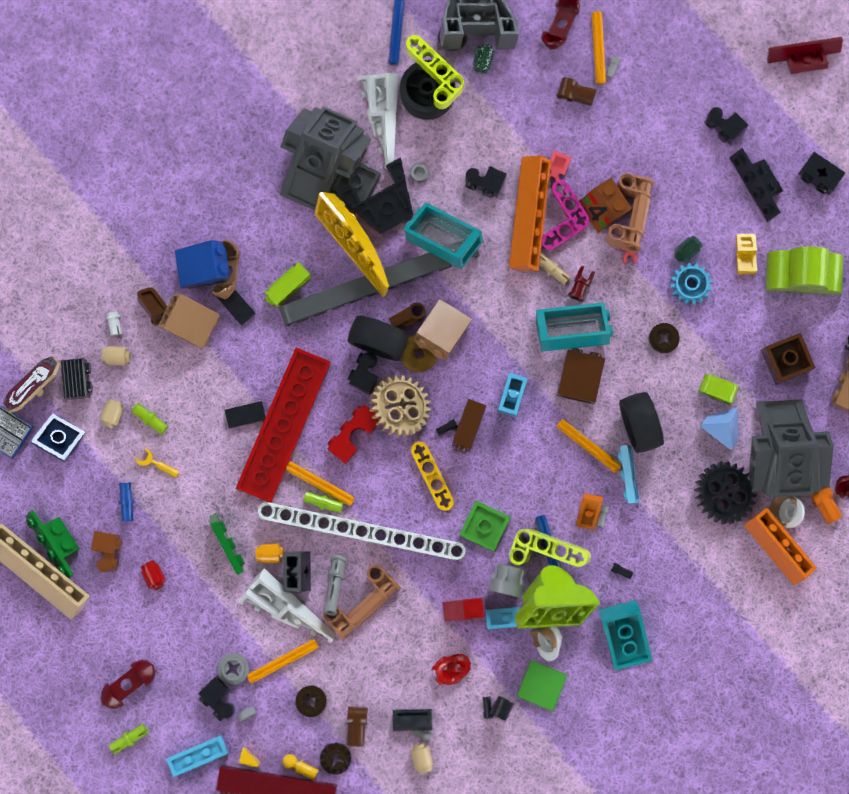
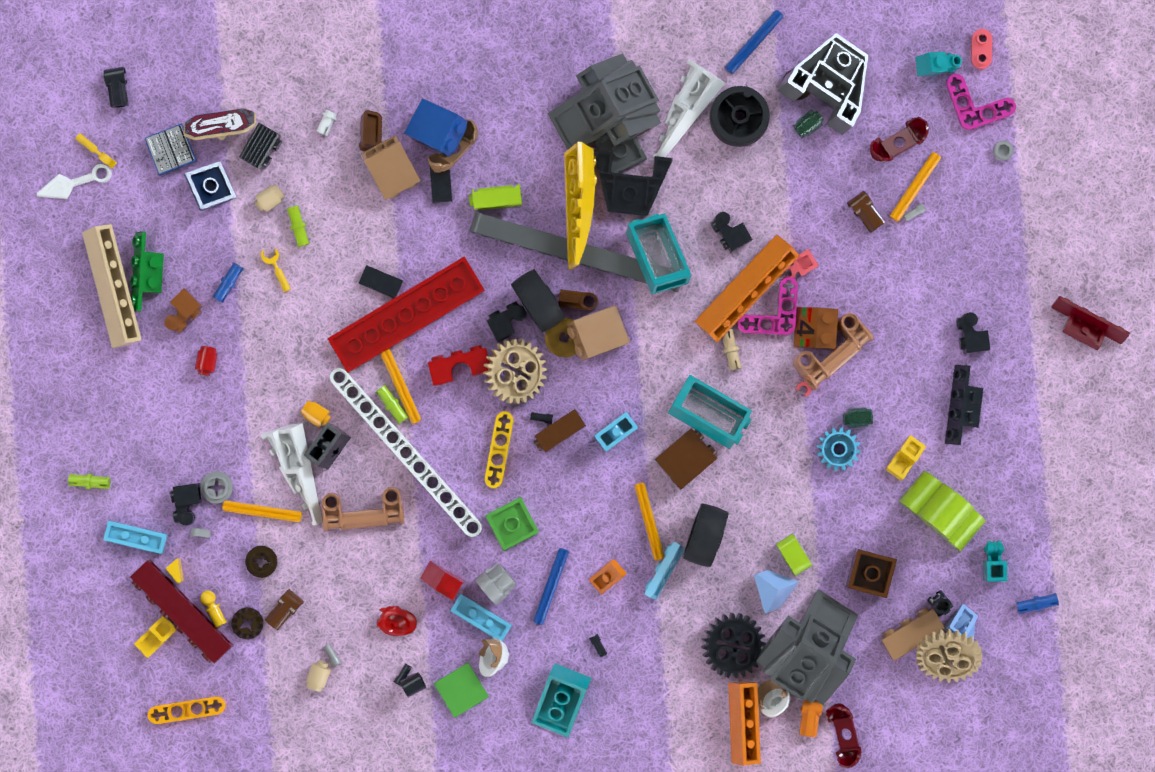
camera: 30 degrees right, 5 degrees up
dark red piece [101,660,156,709] -> none
tan brick [102,346,131,366] -> none
green wing [210,512,245,575] -> none
light grey pin [324,555,348,615] -> none
black tile [393,709,432,731] -> none
neon yellow beam [406,35,464,109] -> none
light grey tile [410,163,429,183] -> none
neon yellow beam [509,528,591,567] -> none
lime brick [515,565,600,629] -> none
dark red piece [568,265,595,302] -> none
light grey piece [596,505,609,527] -> none
dark brown gear [649,323,680,353] -> none
black brick [798,152,845,195] -> none

